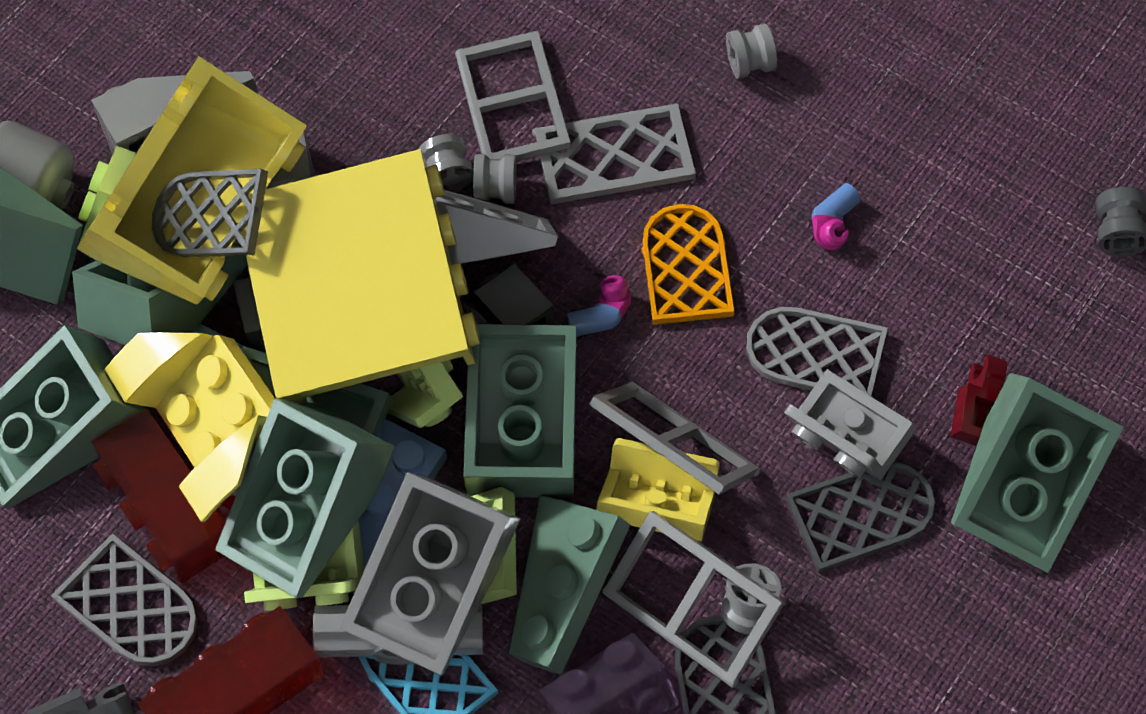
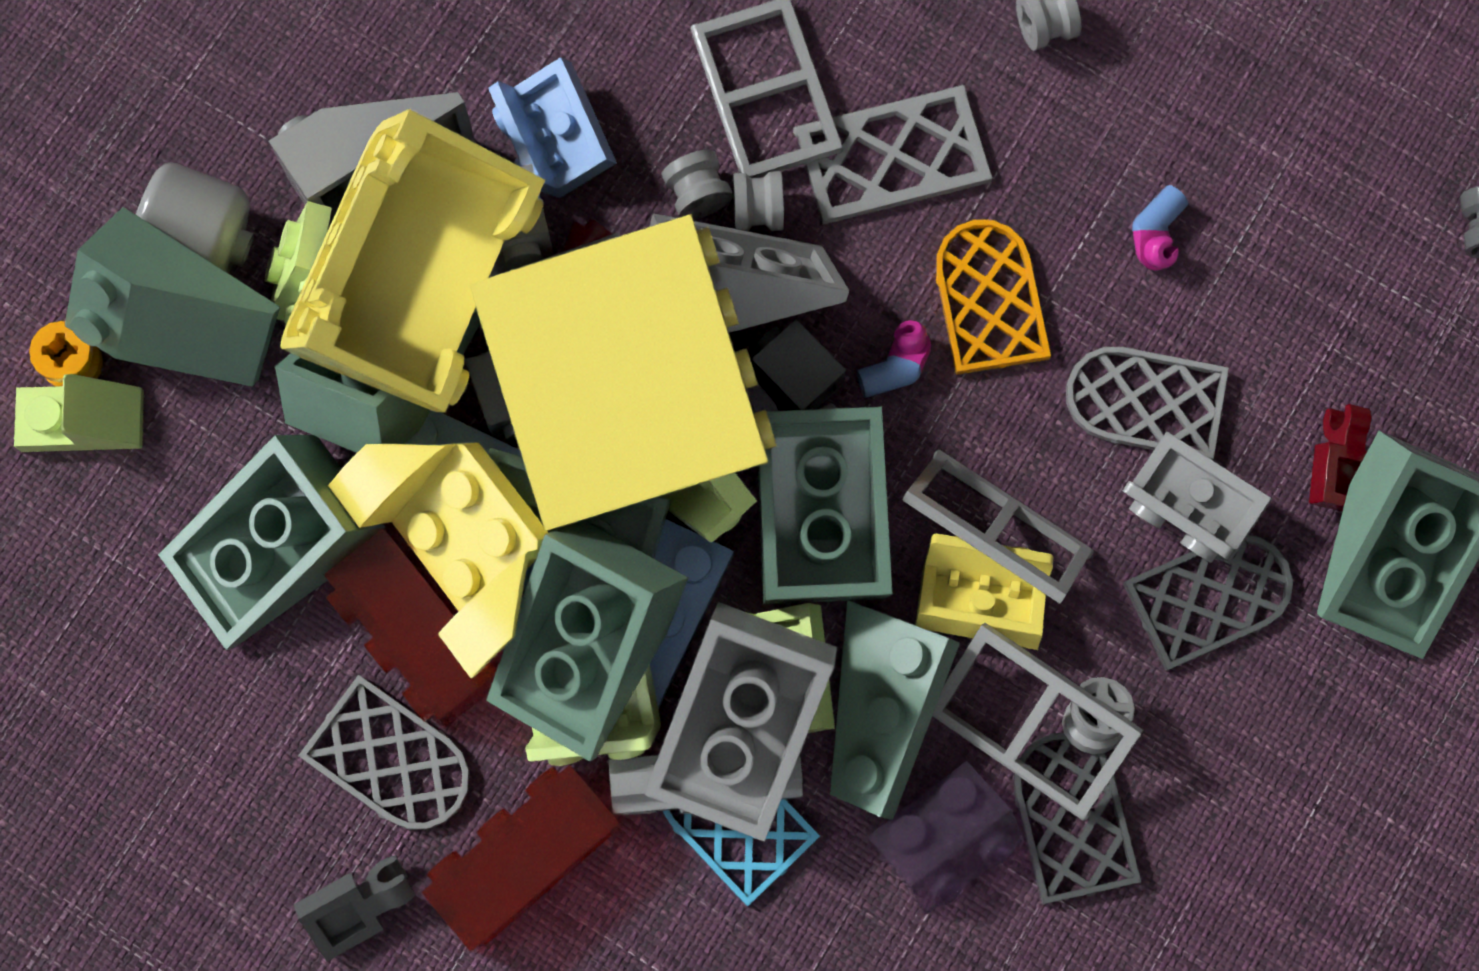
camera: 10 degrees left, 15 degrees up
dark grey window [152,169,268,258] -> none
none -> light blue bracket [489,57,617,198]

